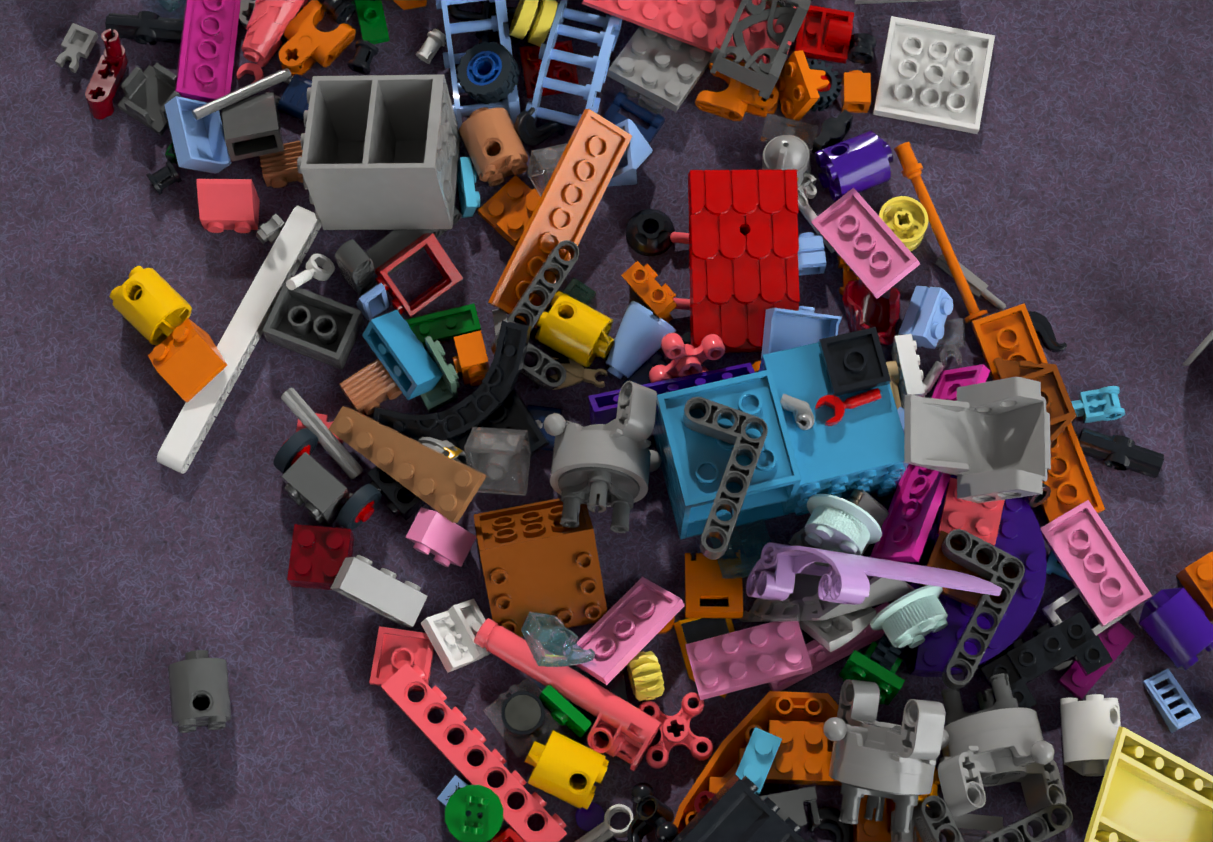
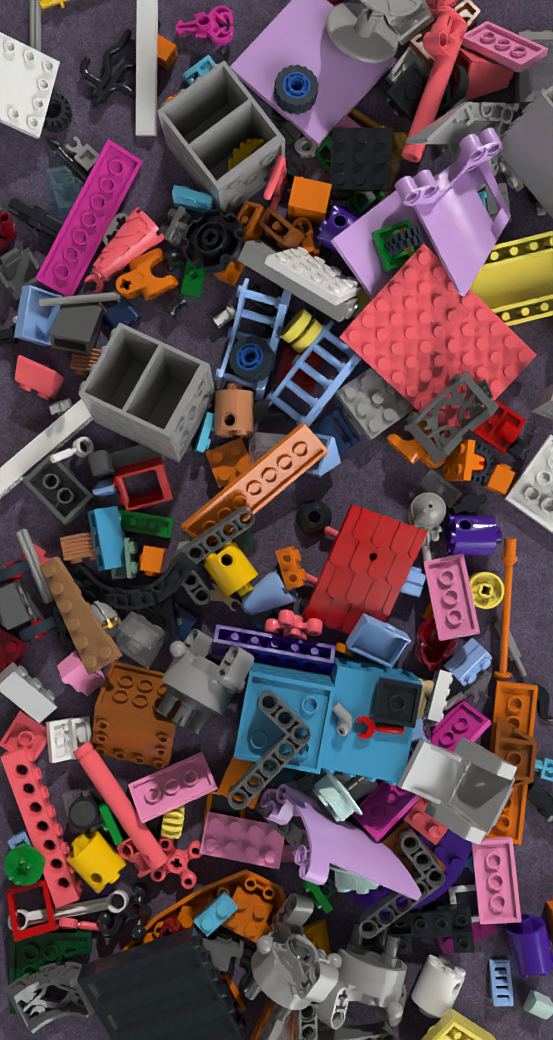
camera: 25 degrees right, 15 degrees up
clear light blue slope [521,612,596,667] -> none

